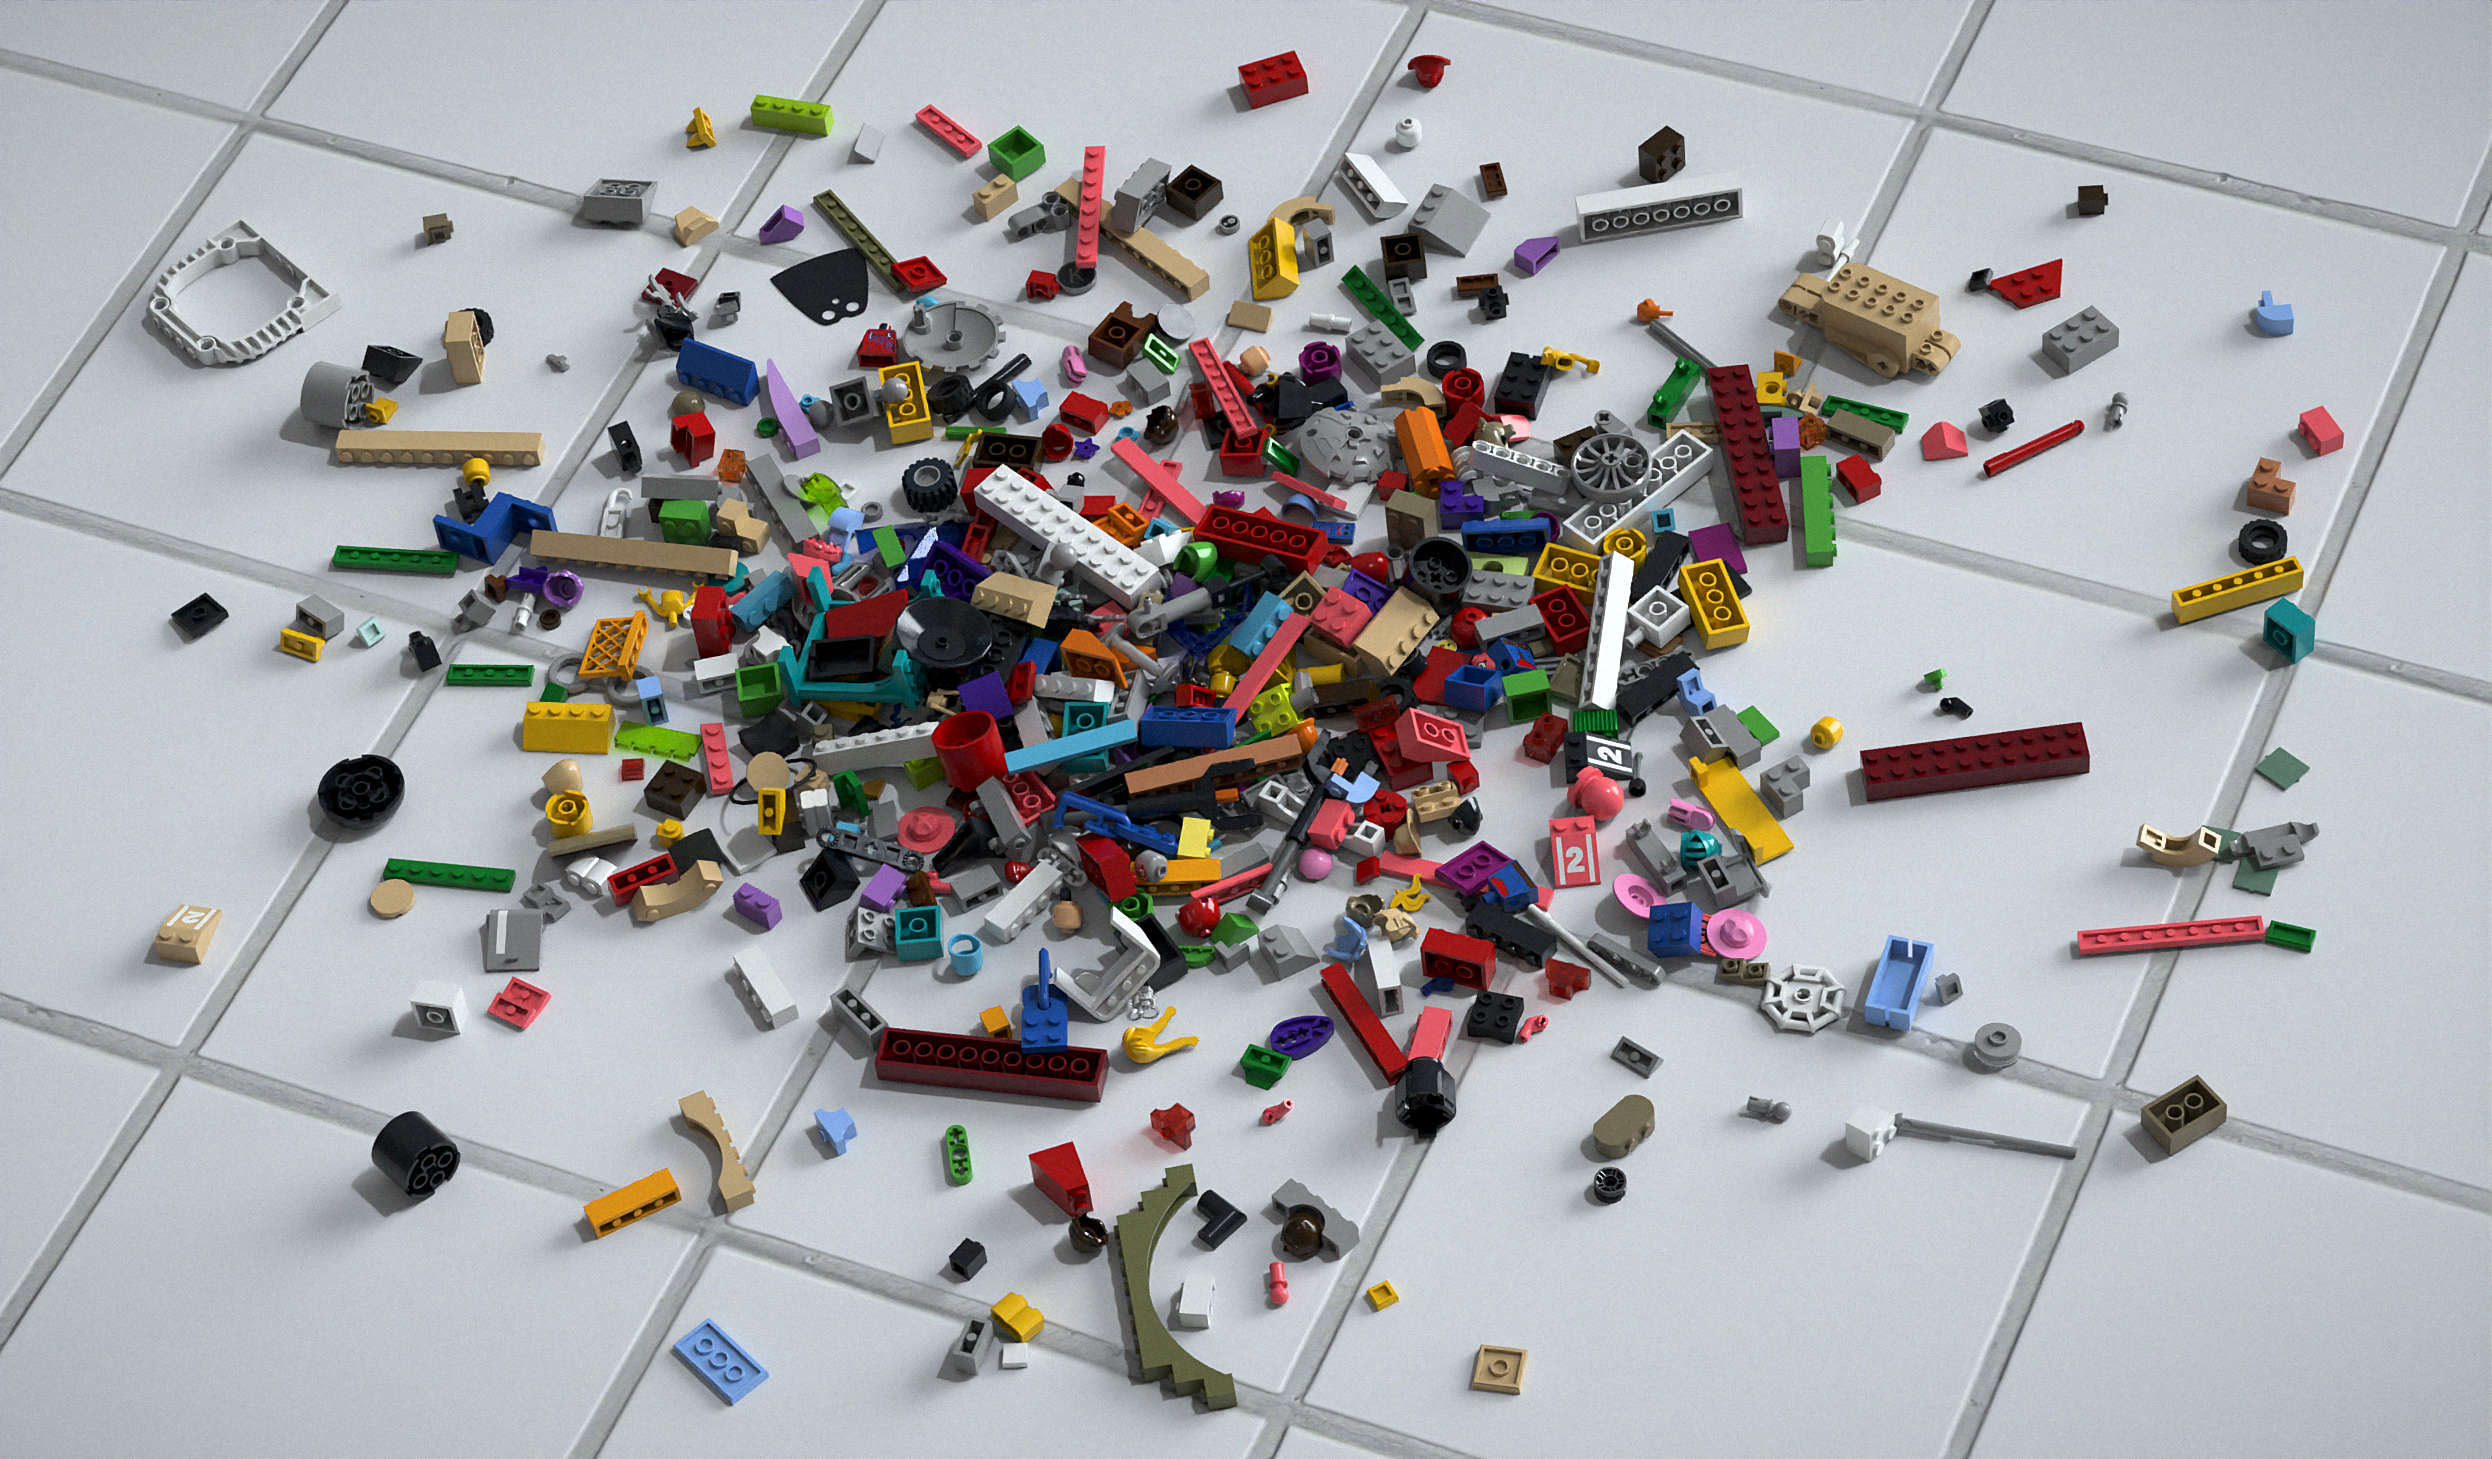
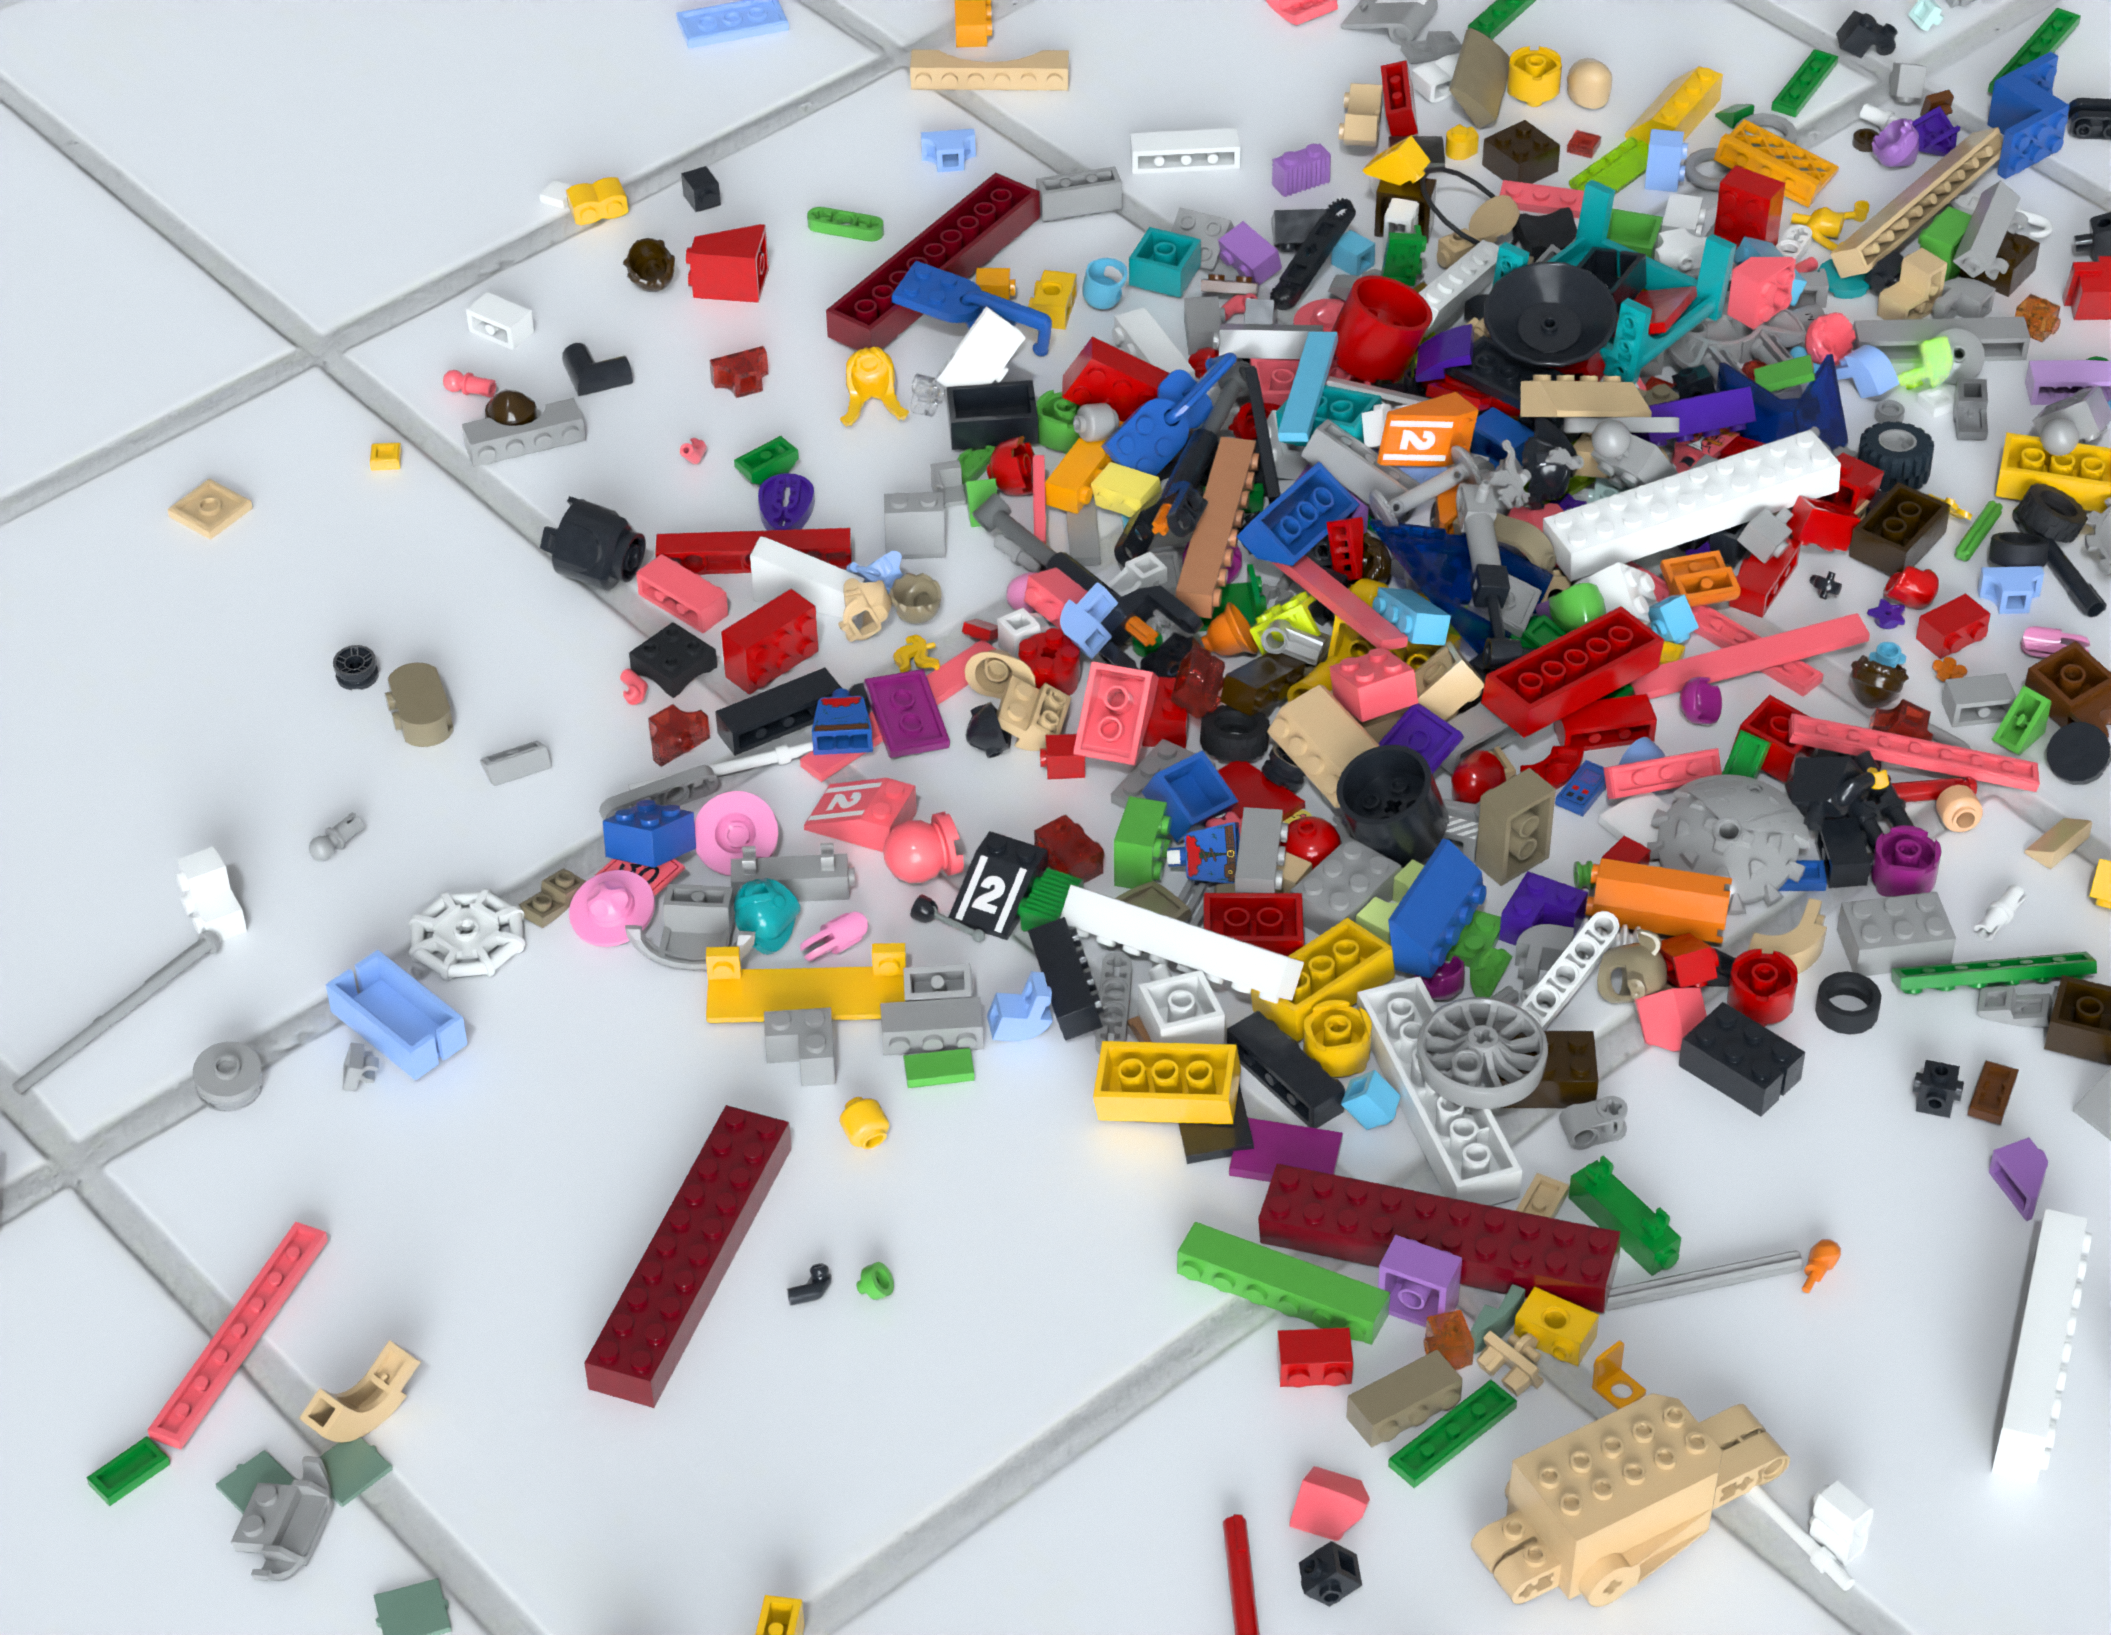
camera: 110 degrees right, 5 degrees down
light grey brick [952,1315,995,1375] -> none
olive arch [1113,1164,1238,1411] -> none
yellow piece [1541,346,1601,374] -> none
none -> yellow brick [1028,270,1077,330]
none -> flat silver brick [1953,378,1988,440]

